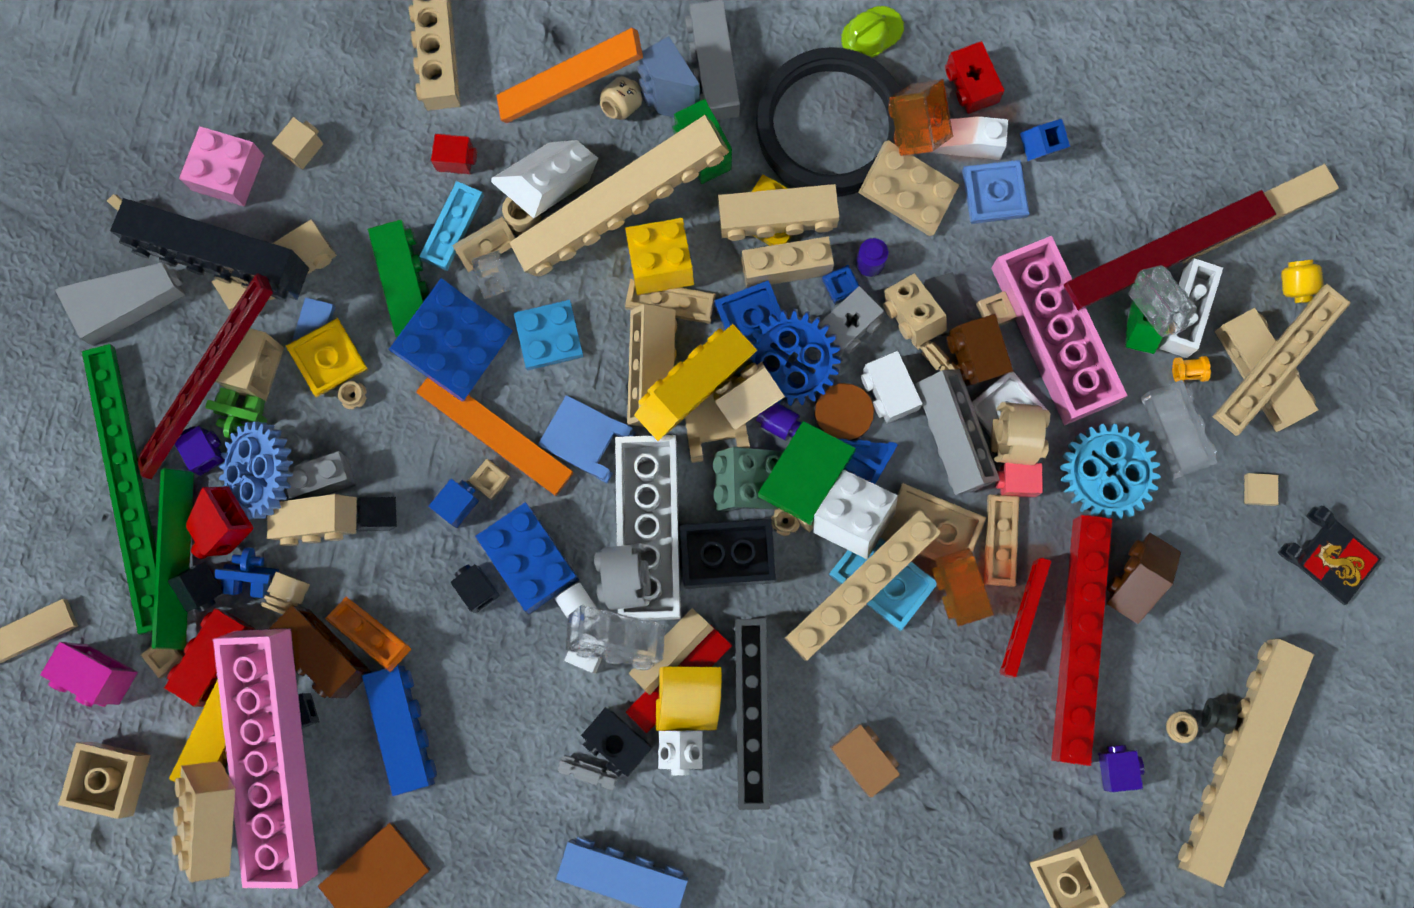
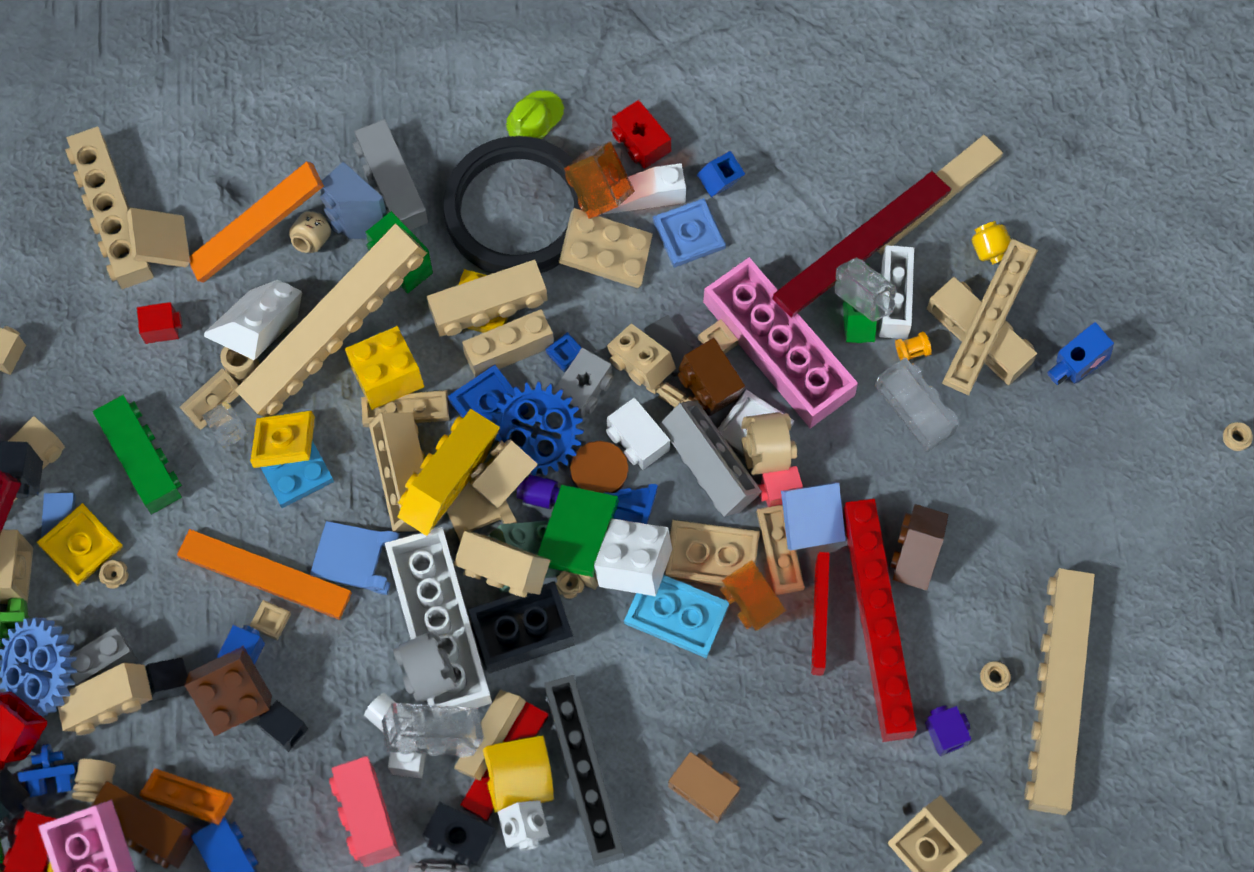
camera: 20 degrees left, 10 degrees down
blue plate [388,278,513,402] -> none
medium azure plate [419,181,484,271] -> none
blue brick [475,502,580,614] -> none
tan brick [784,510,942,661] -> none
dark purple brick [856,238,889,277] -> none
medium azure gear [1060,424,1161,521] -> none
pearl dark grey wheel [1202,698,1238,734] -> none
tan tile [1244,473,1279,506] -> none
flag [1278,506,1382,605] -> none
none -> tan tile [127,208,190,267]
none -> reddish brown brick [185,646,272,736]
none -> yellow tile [250,411,315,468]
none -> coral brick [329,756,400,867]
none -> tan brick [454,531,550,597]
none -> medium blue tile [781,482,846,550]
none -> blue torso [1047,322,1114,385]

